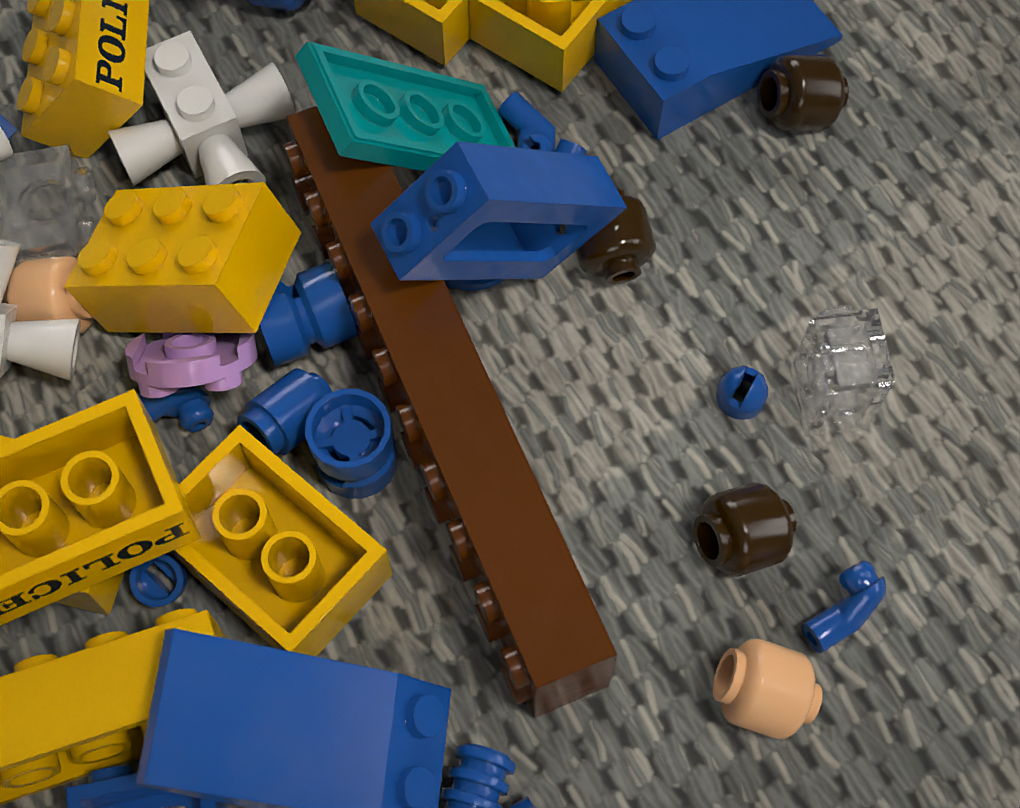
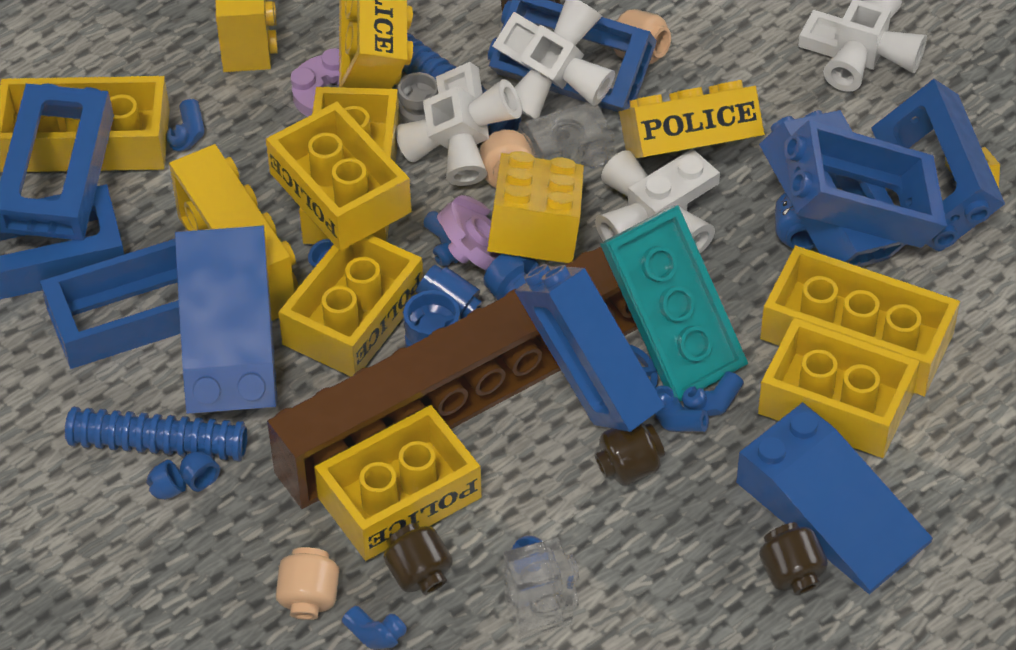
camera: 80 degrees right, 15 degrees down
none -> yellow brick [314,405,482,561]

